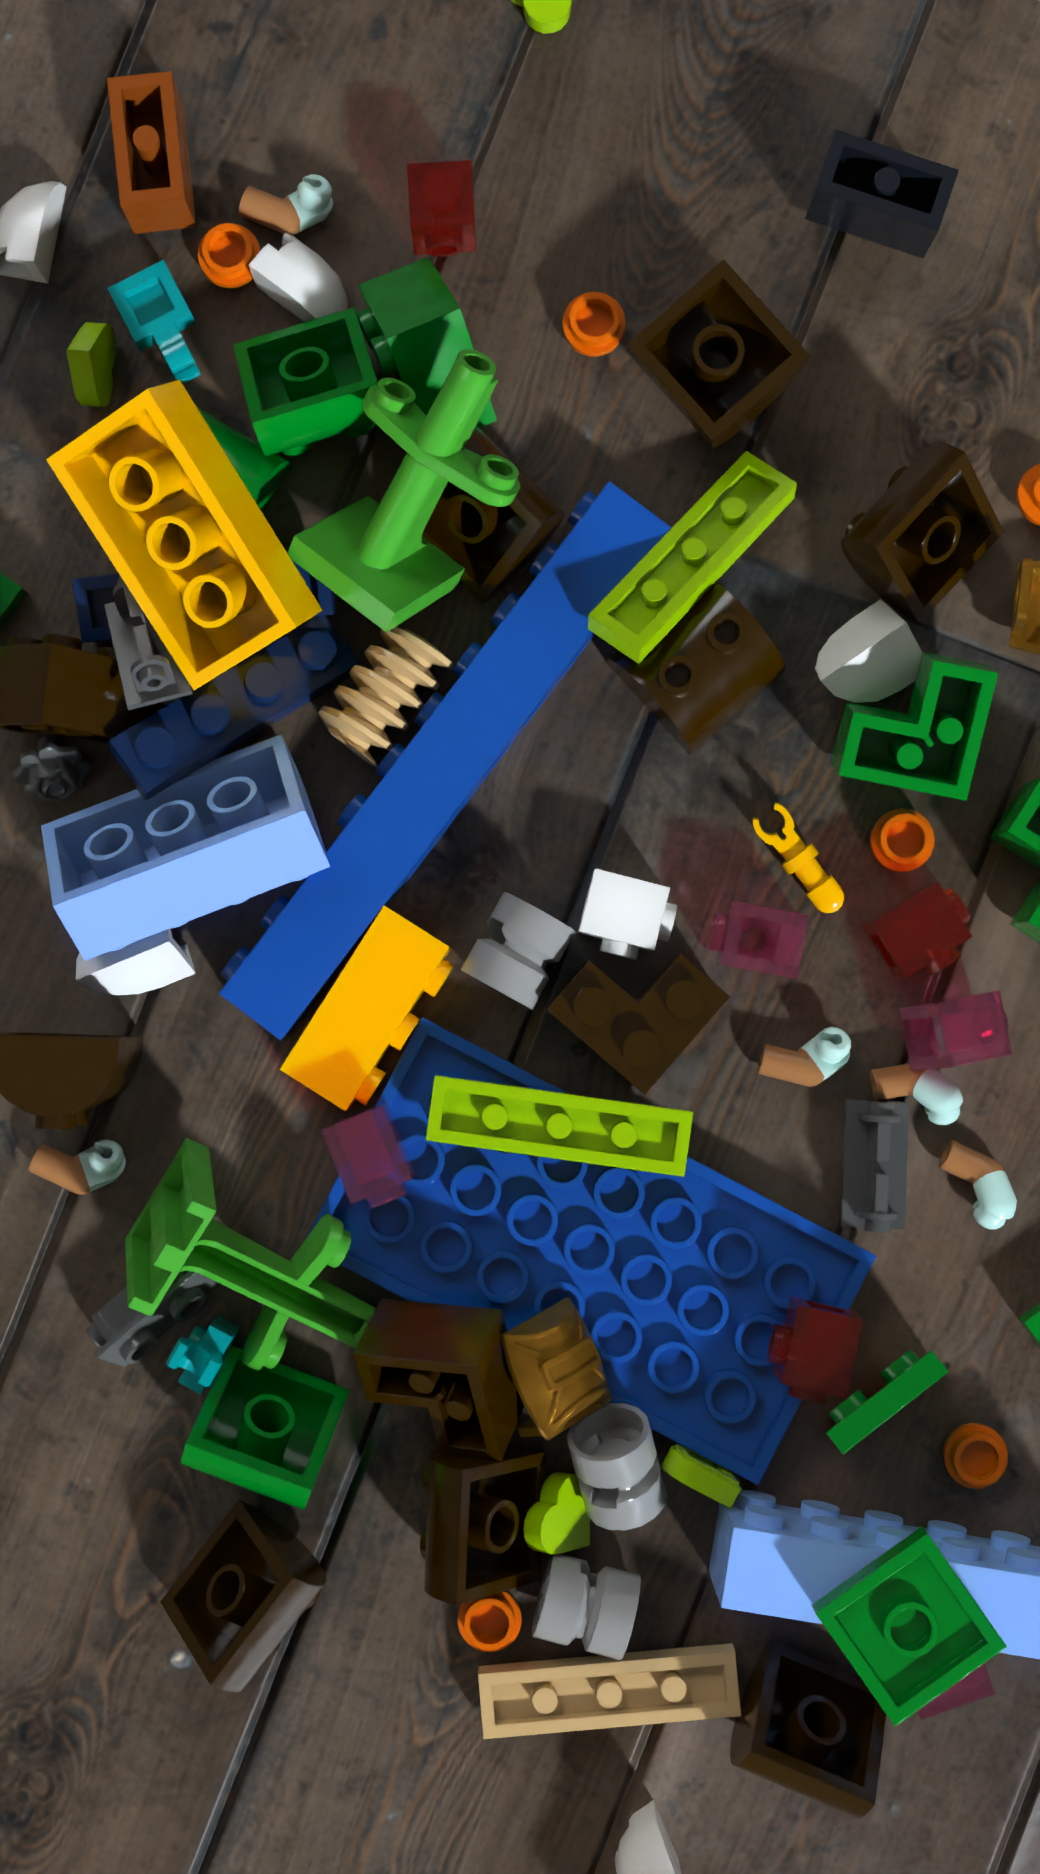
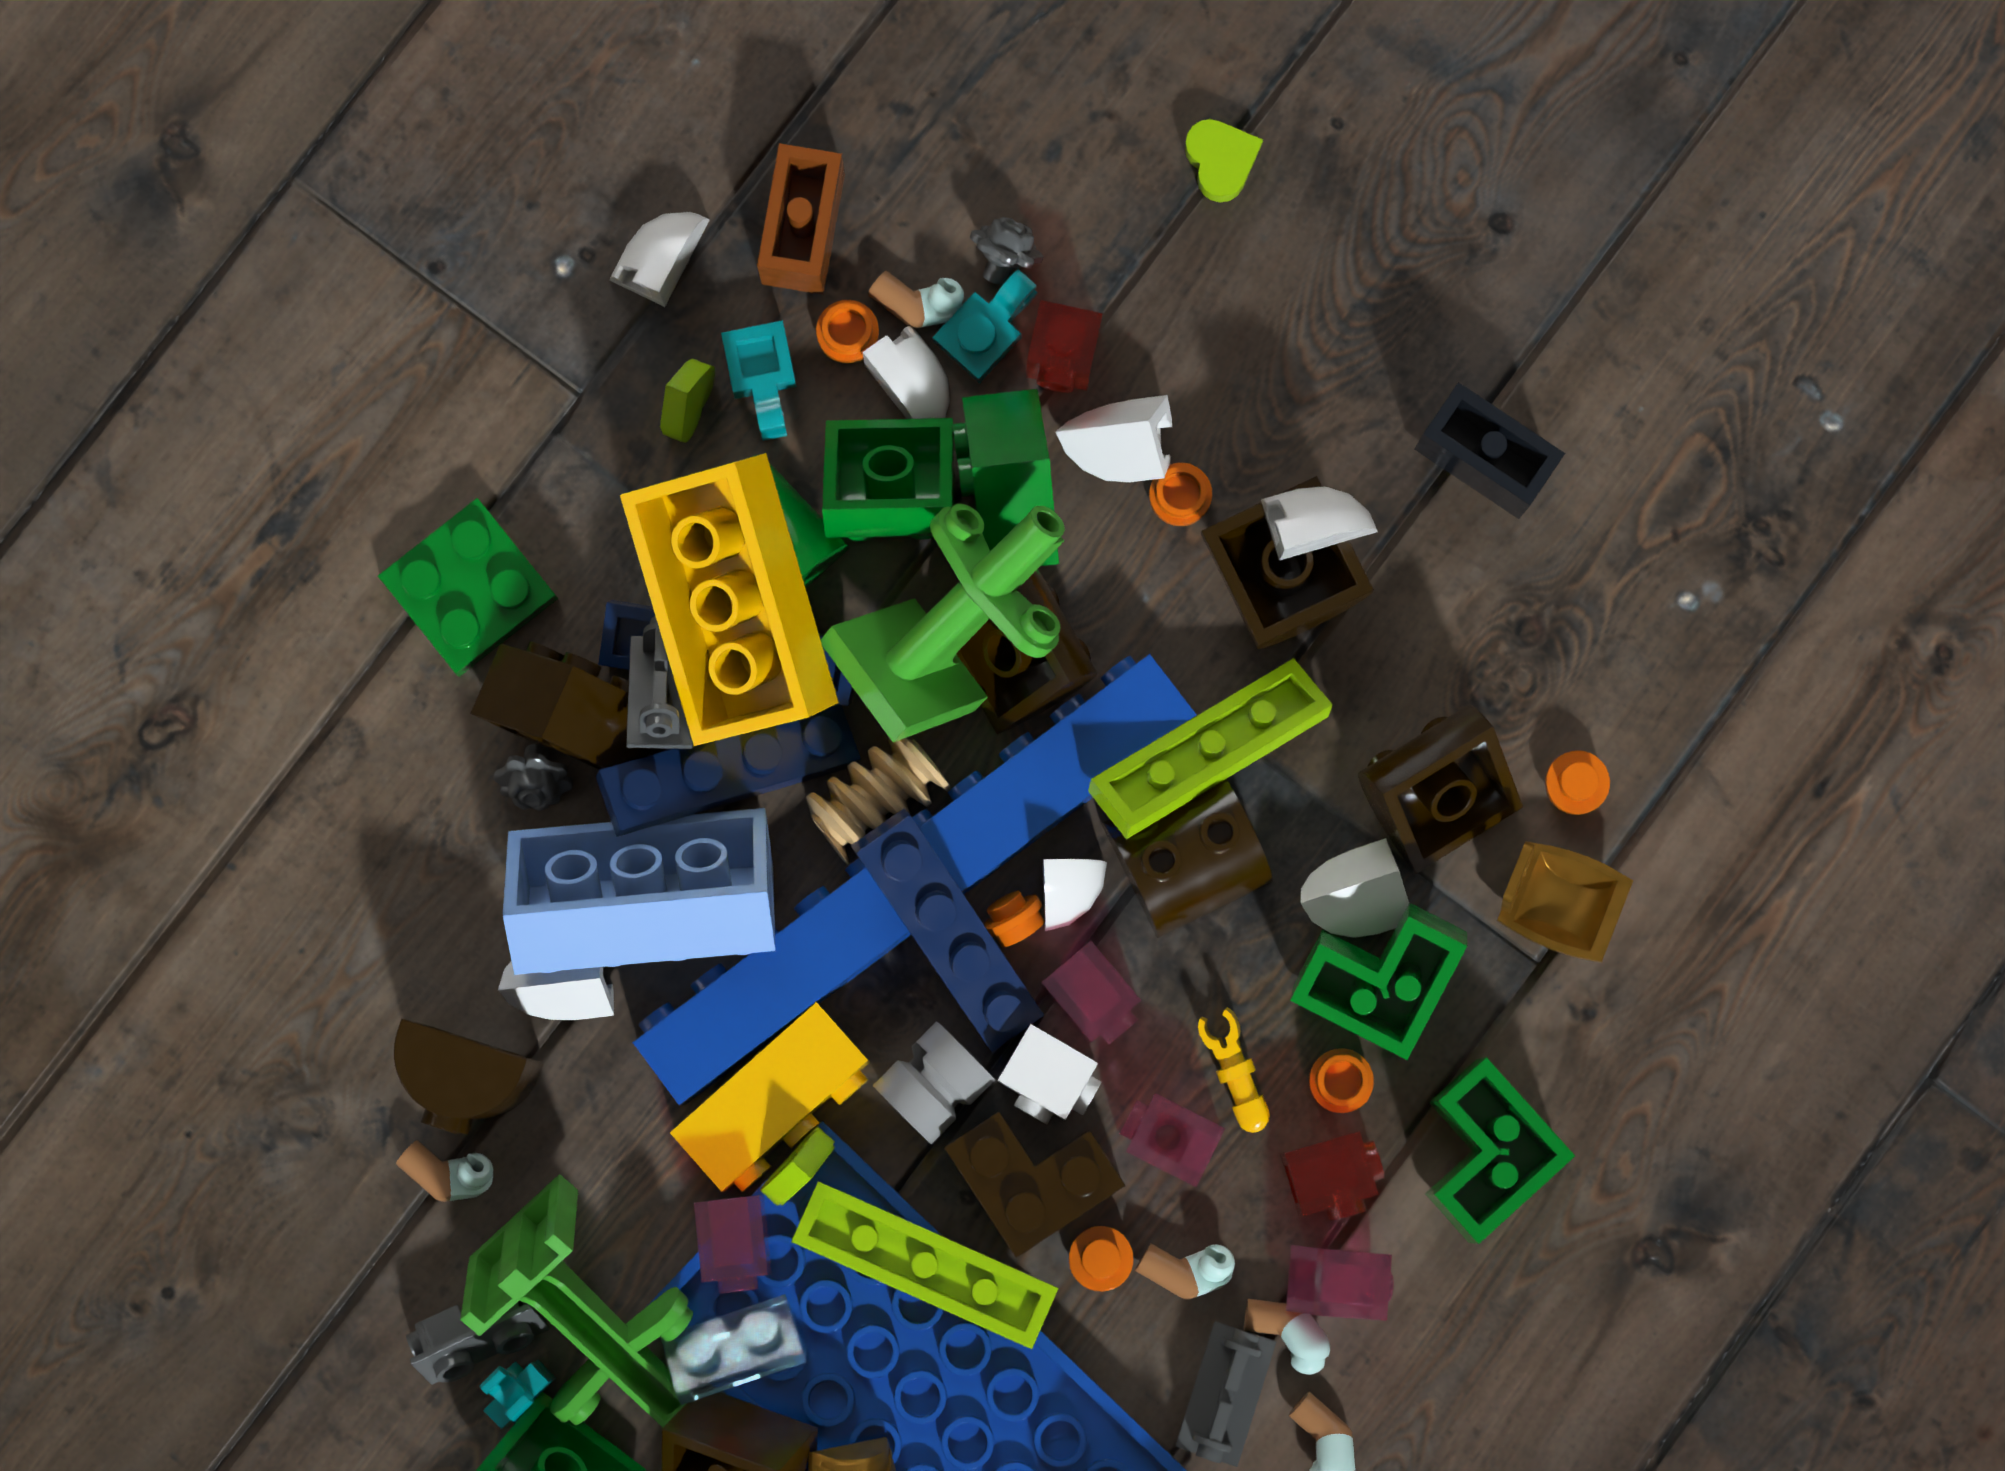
camera: 20 degrees right, 5 degrees down
none -> clear light blue plate [660,1294,807,1405]
none -> lime tile [760,1126,835,1206]
none -> dark blue plate [851,809,1044,1052]
none -> teal plate [932,269,1038,384]
none -> dark grey plant [970,217,1044,285]
none -> orange plate [984,891,1045,947]
none -> clear pink brick [1041,941,1141,1045]
none -> white brick [1042,859,1107,931]
none -> white brick [1055,395,1172,482]
none -> orange plate [1069,1226,1134,1292]
none -> white brick [1261,487,1378,560]

